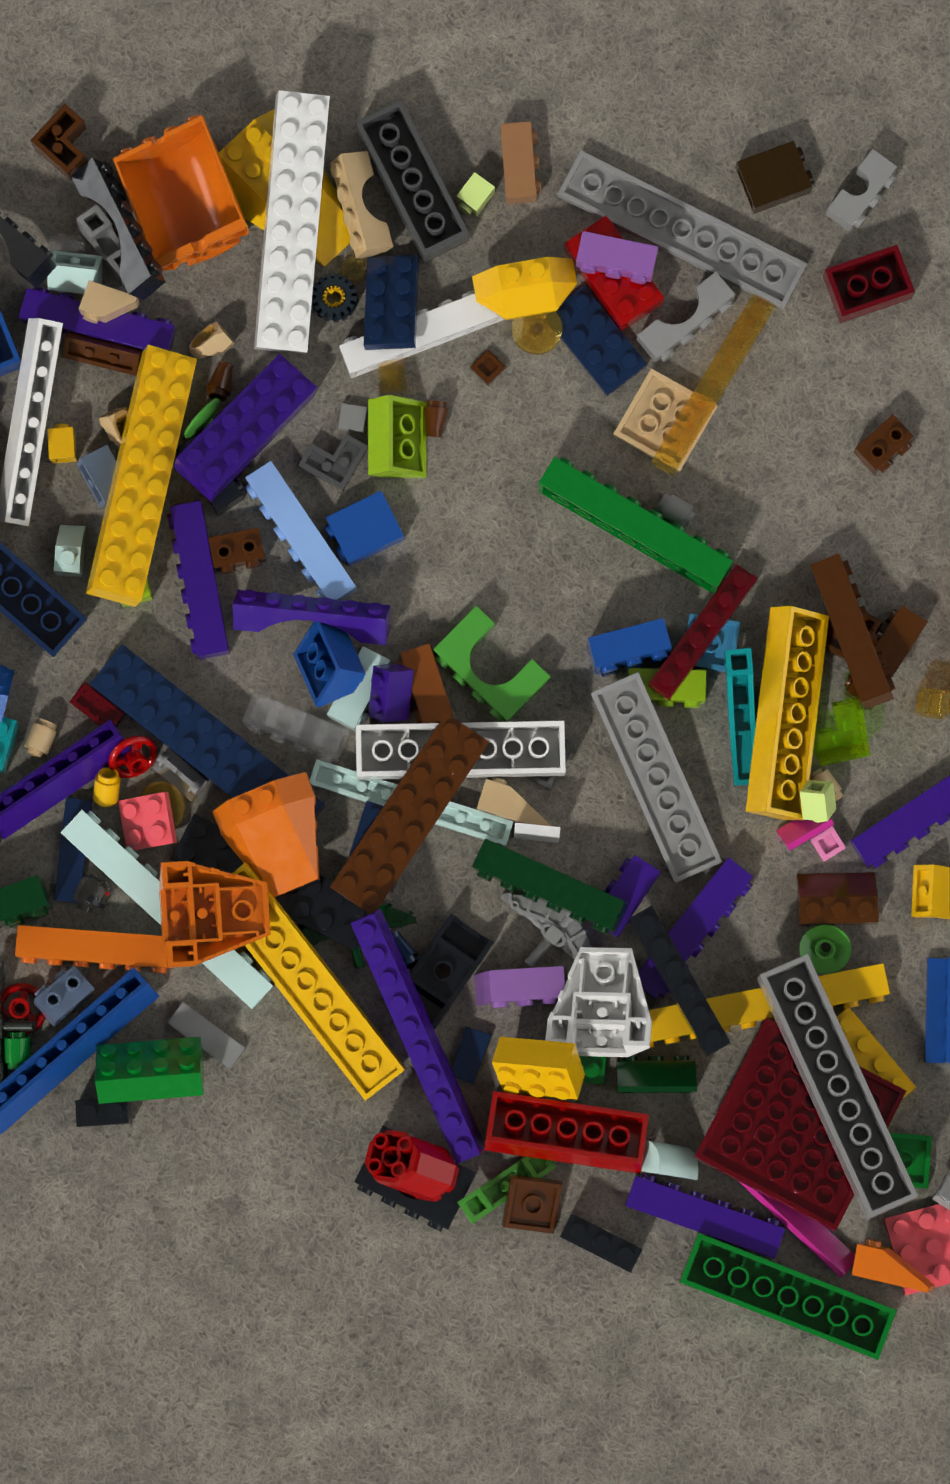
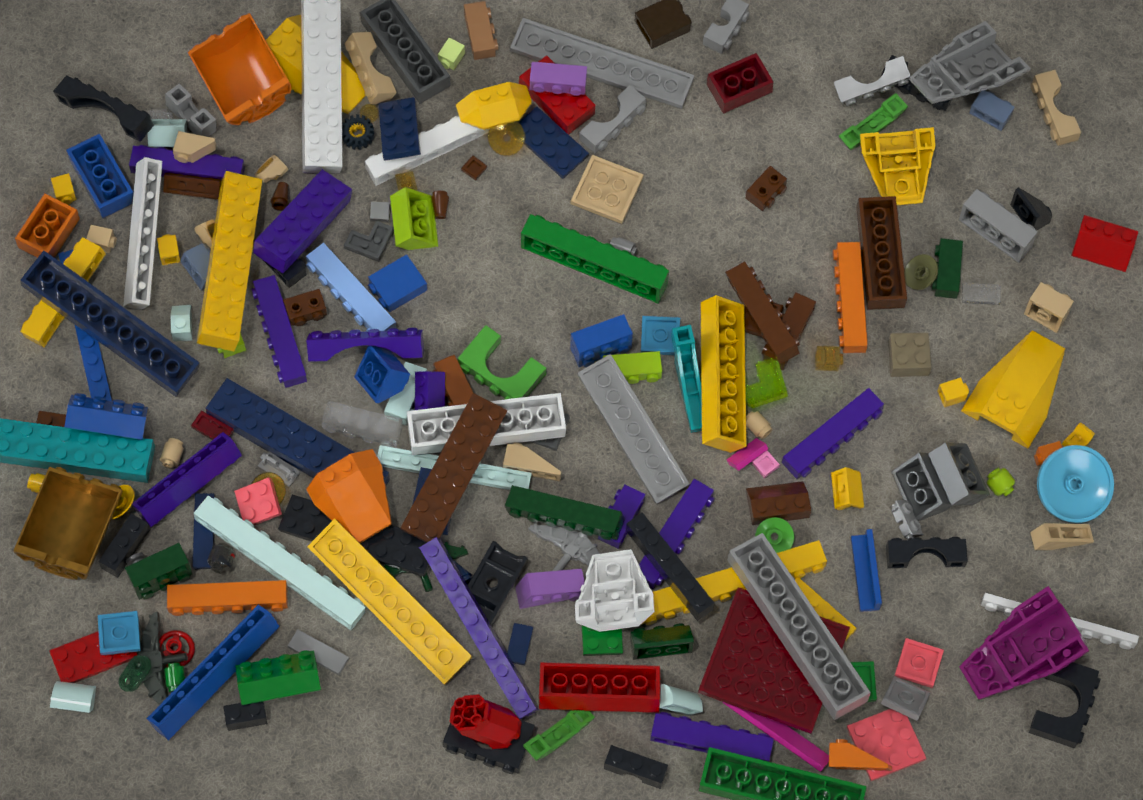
camera: 15 degrees left, 15 degrees down
reddish brown brick [30,104,88,181] -> none
sand blue brick [34,966,95,1027] -> none
arch [71,157,166,300] -> none
yellow brick [93,767,121,807] -> none
red piece [108,736,157,778] -> none
orange wedge [159,861,271,968] -> none
bright green dish [184,398,220,439] -> none
yellow brick [492,1037,585,1100] -> none
reddish brown plate [501,1174,563,1234] -> none
white sticker [514,823,560,843] -> none
dark red plate [648,564,758,701] -> none
clear yellow plate [651,295,775,476] -> none
yellowish green brick [800,780,836,823] -> none

